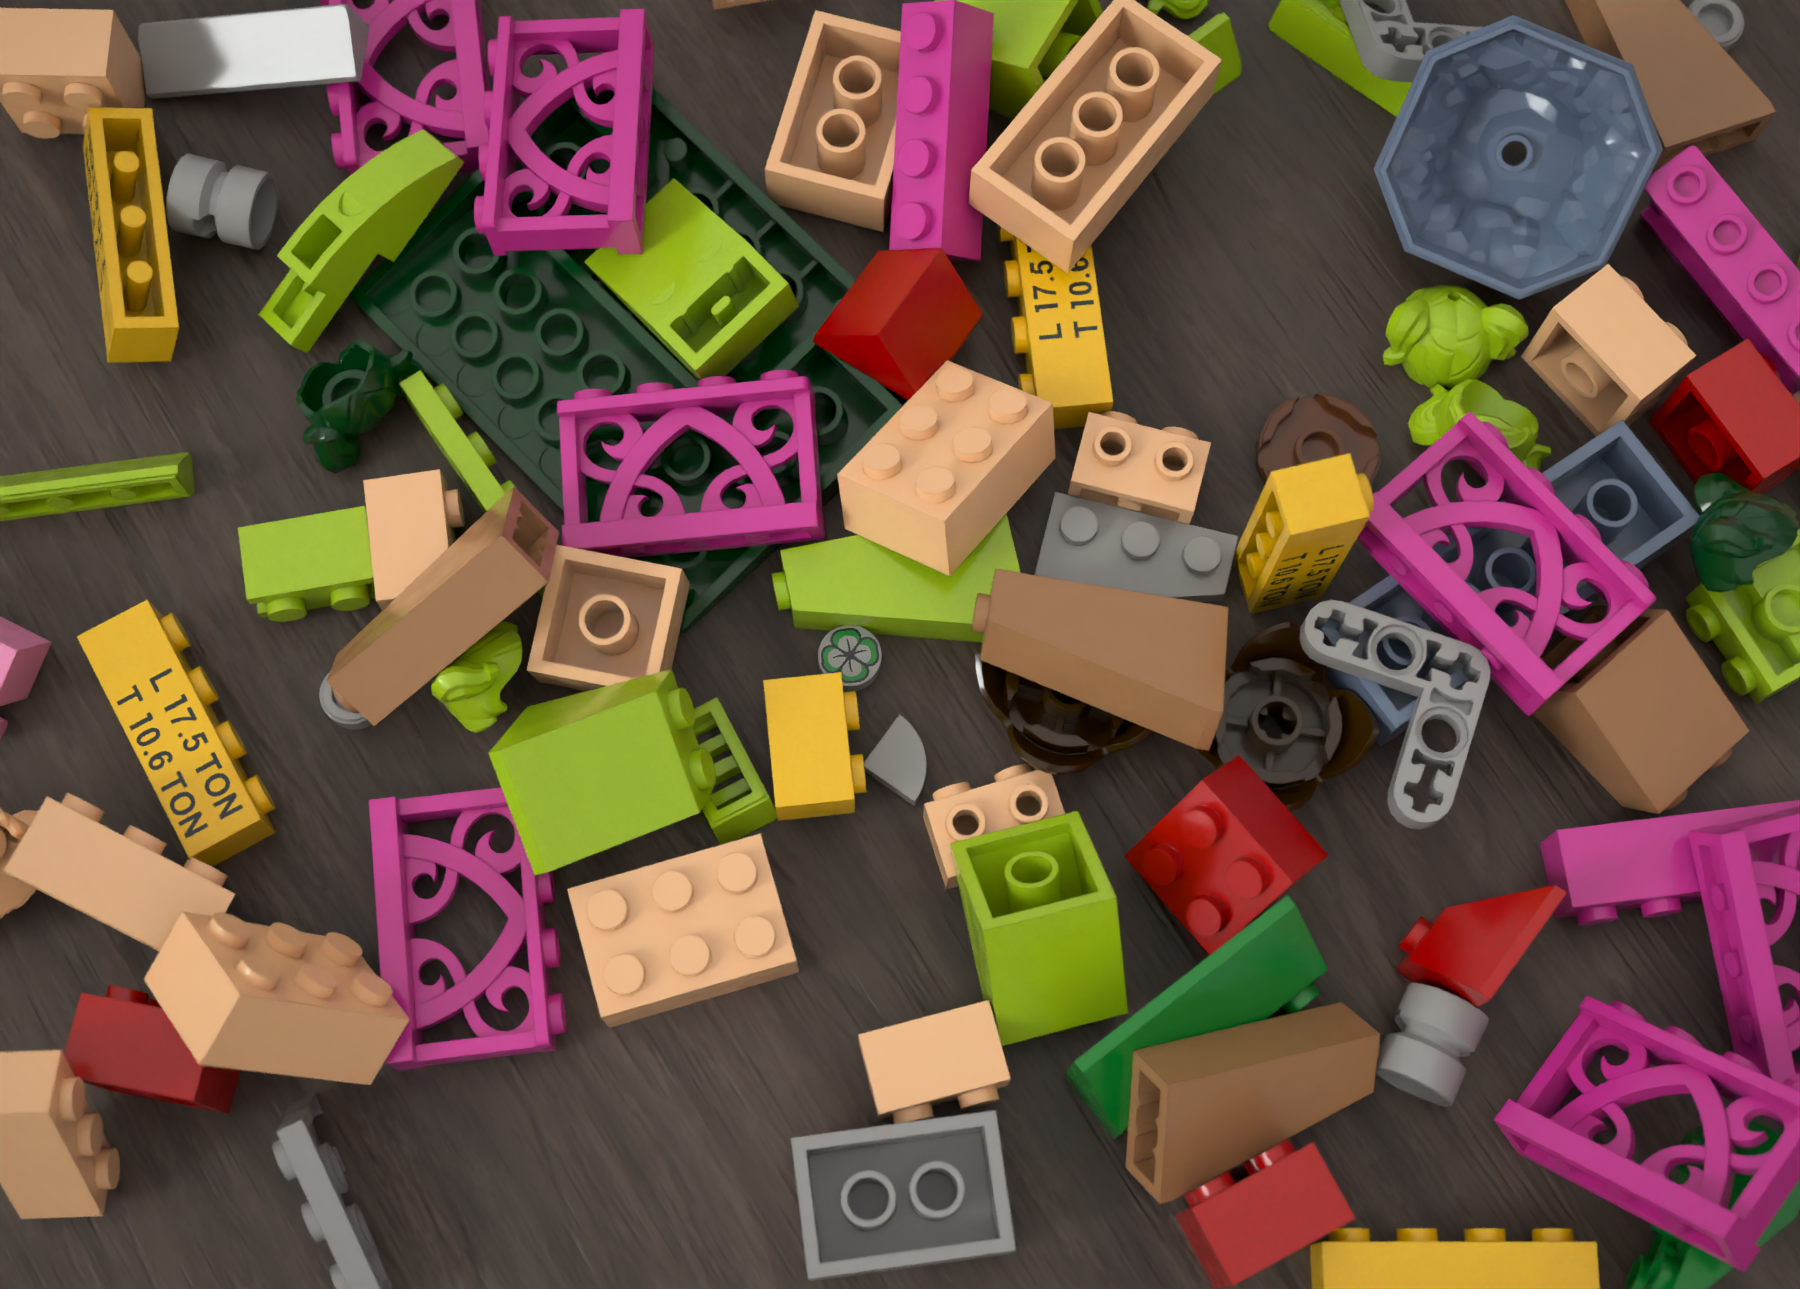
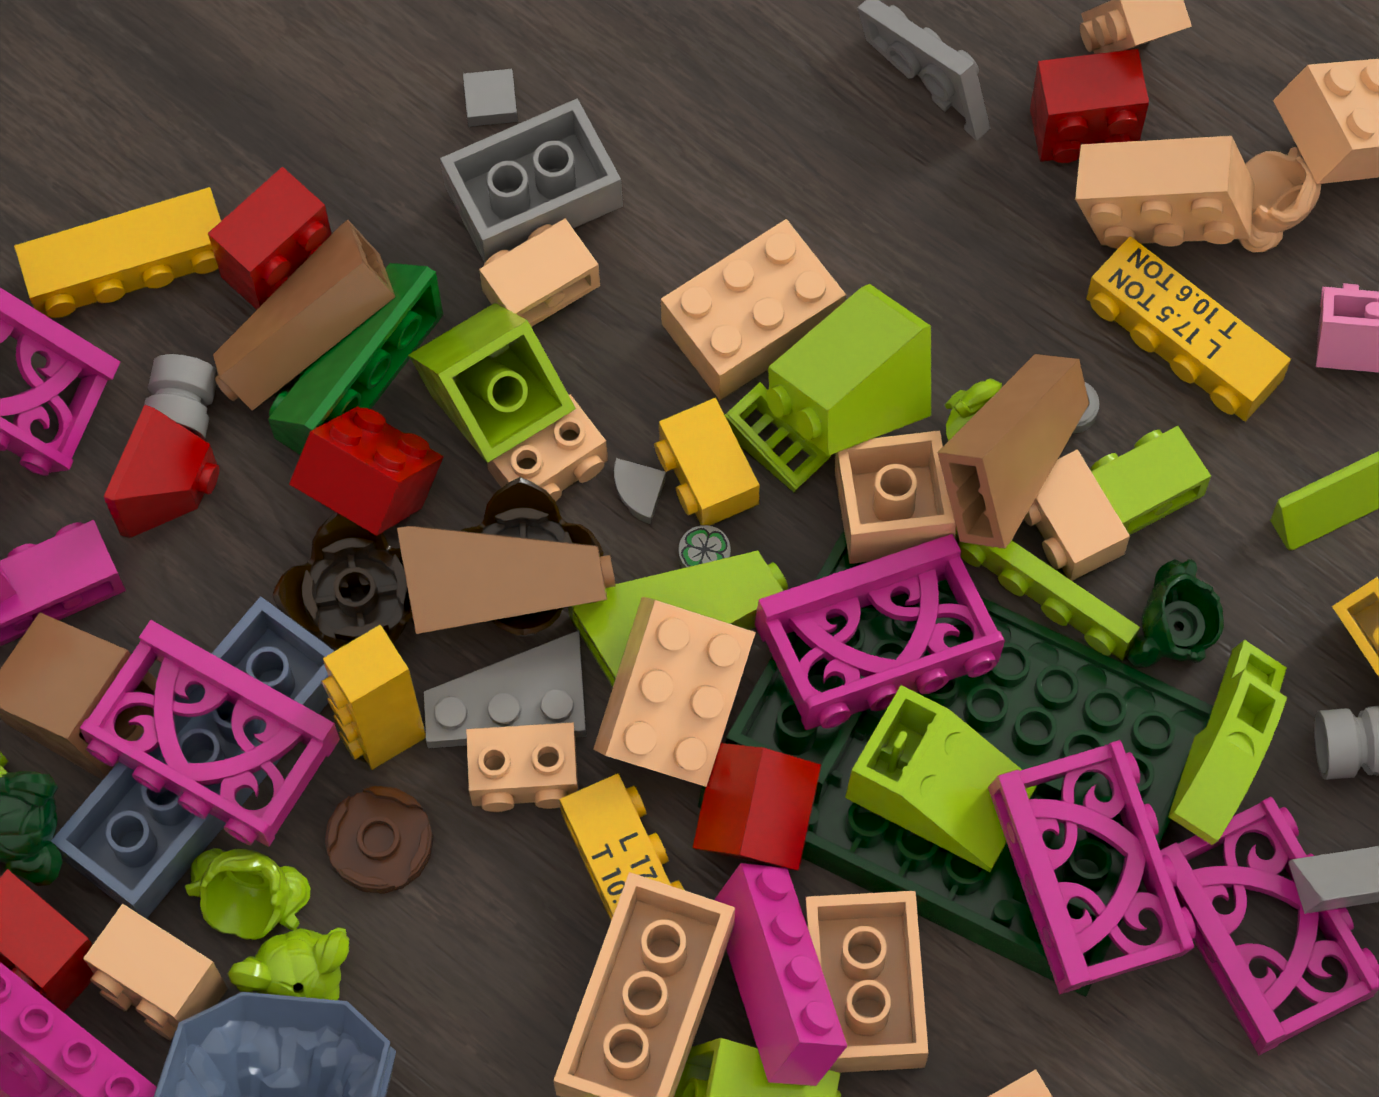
camera: 165 degrees right, 5 degrees down
light nougat brick [144,911,410,1085] -> none
dark pink fence [369,787,567,1071] -> none
light grey beam [1299,600,1491,830] -> none

